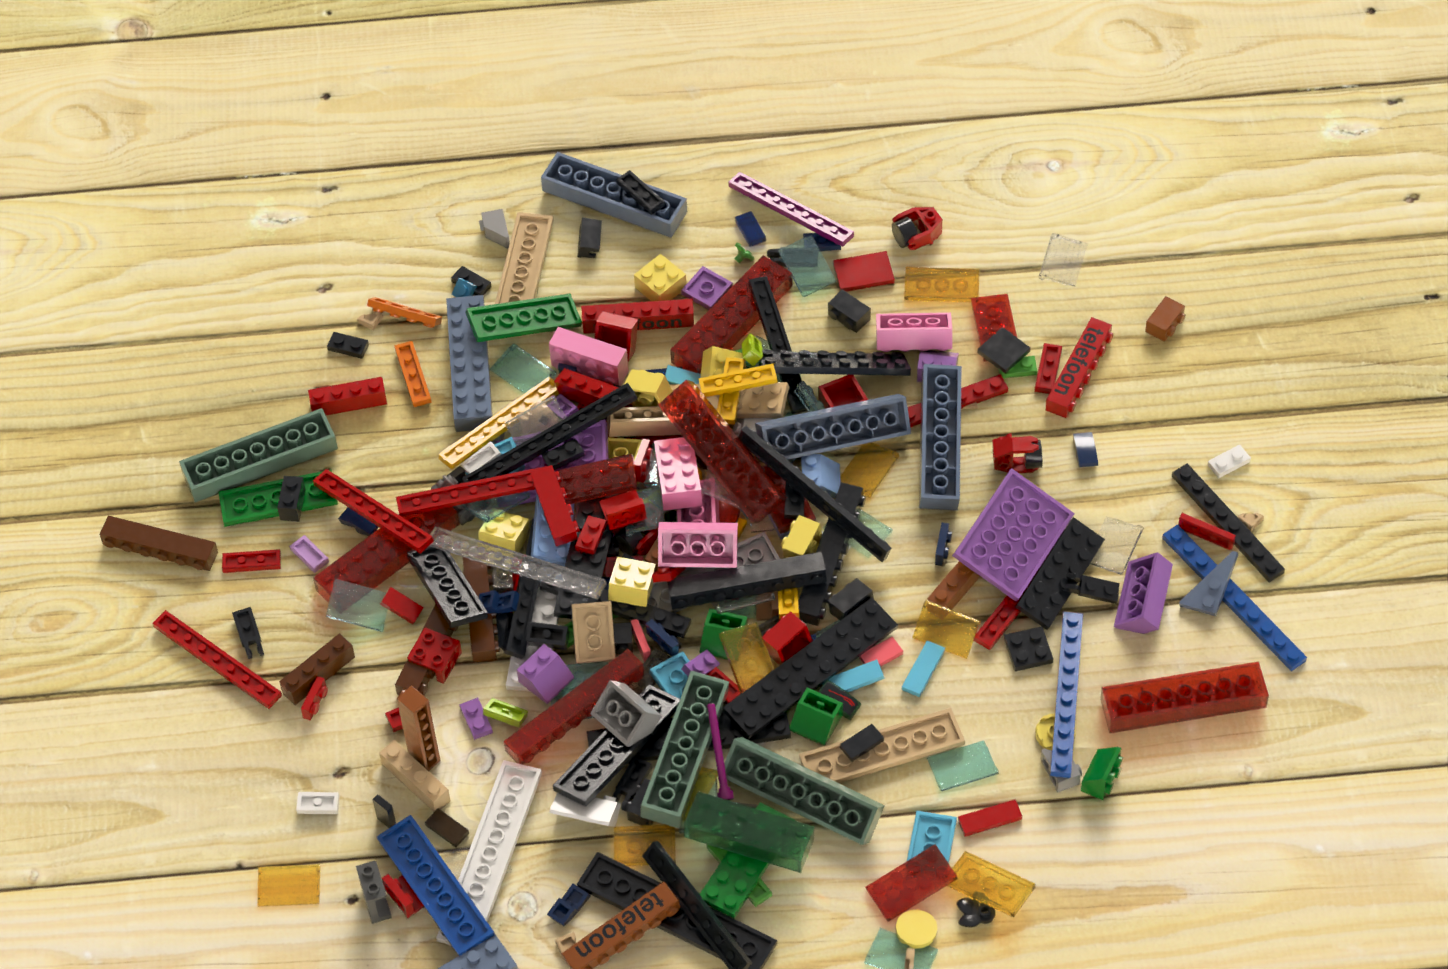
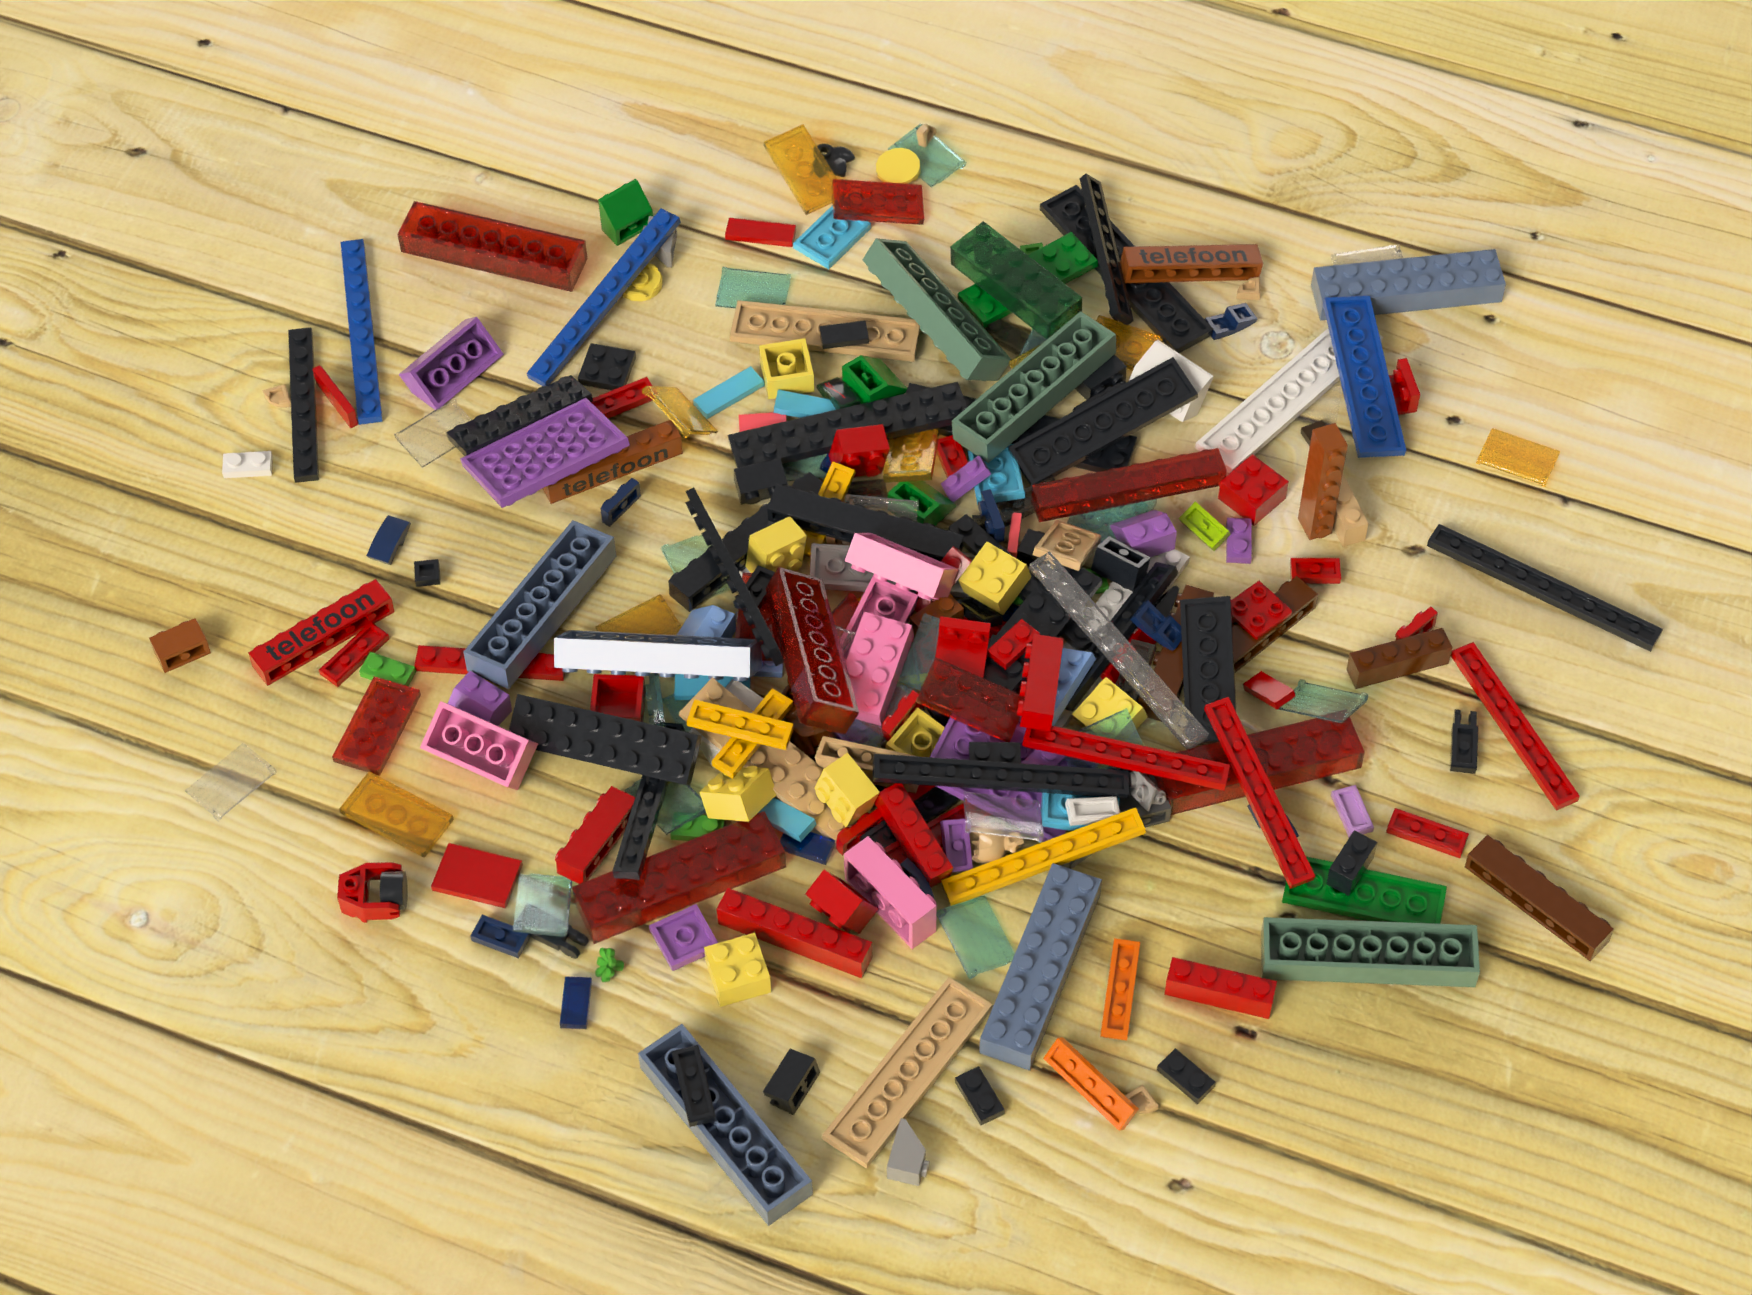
camera: 155 degrees left, 0 degrees up
white plate [296,792,339,814] -> none
dark grey panel [356,861,392,924] -> none
black tile [372,794,396,828] -> none
dark azure plate [451,278,477,297] -> none
green plate [465,293,582,342] -> none
light grey slope [590,680,662,747] -> none
magenta piece [707,703,734,802] -> none
plate [728,172,854,247] -> none
lime piece [742,333,763,366] -> none
black brick [828,290,871,333] -> none
black tile [977,327,1031,374] -> none
red piece [992,433,1043,473] -> none
black hinge [1065,573,1120,604] -> none
sand blue wing [1179,551,1238,616] -> none
none -> black plate [414,559,441,587]
none -> red brick [555,786,635,886]
none -> light yellow brick [759,338,814,399]
none -> red brick [1218,454,1289,526]
none -> black plate [1427,524,1663,652]

